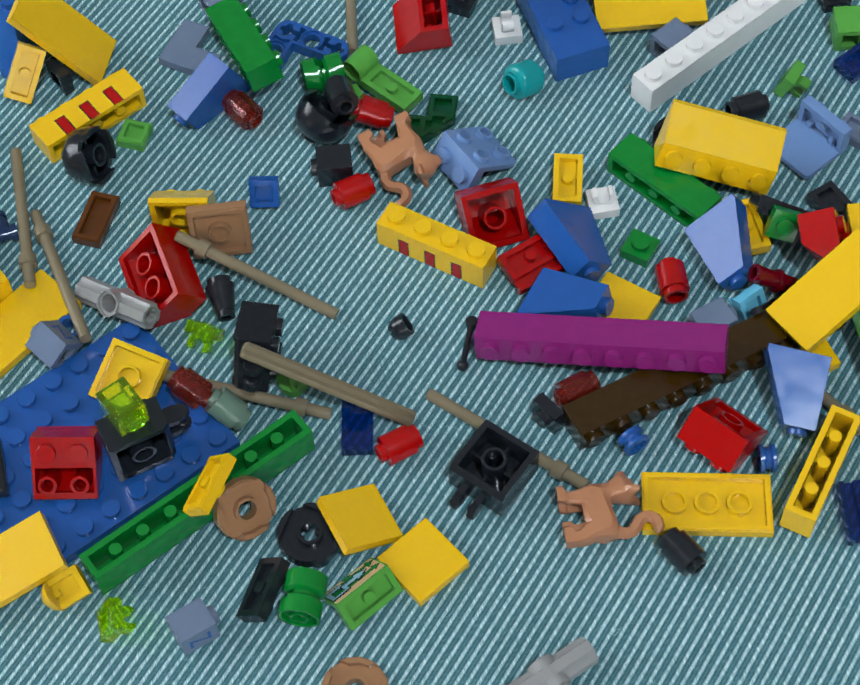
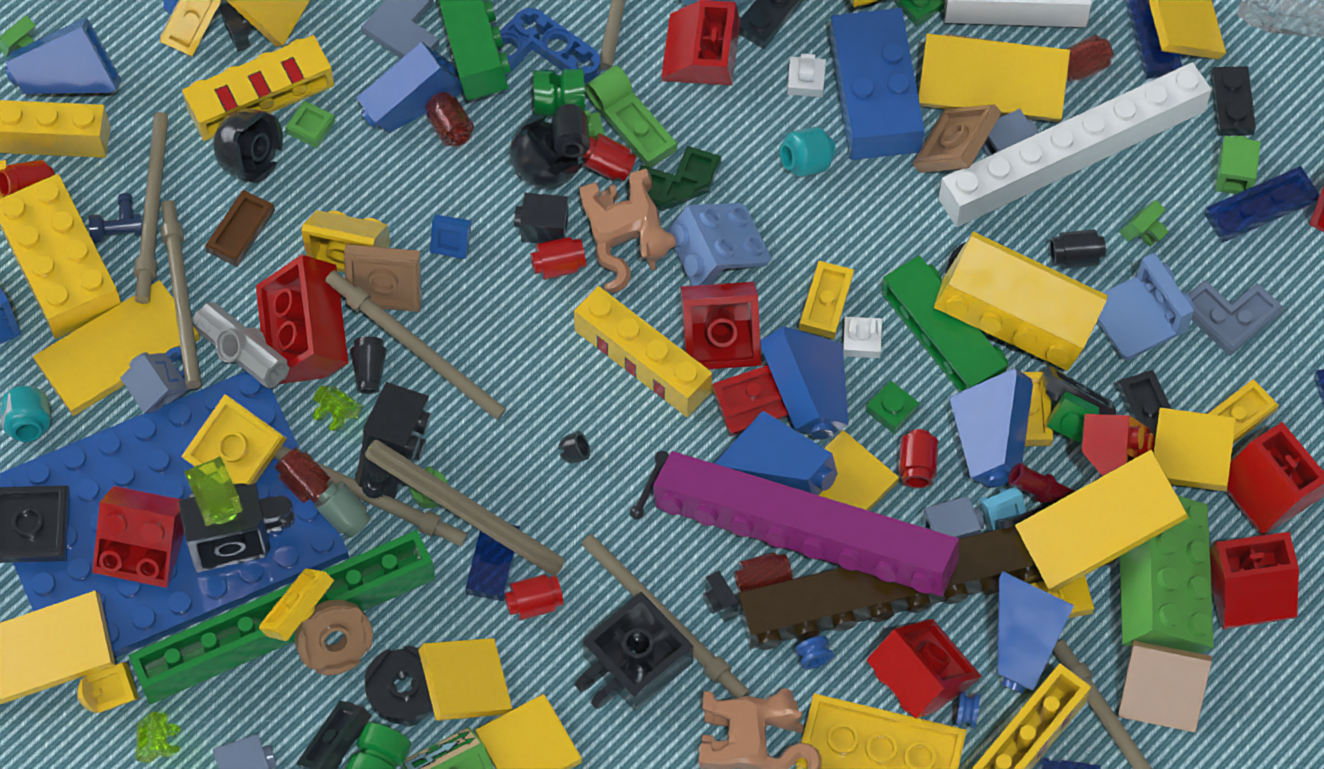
camera: 10 degrees right, 5 degrees up
none -> medium nougat tile [913,104,1002,172]

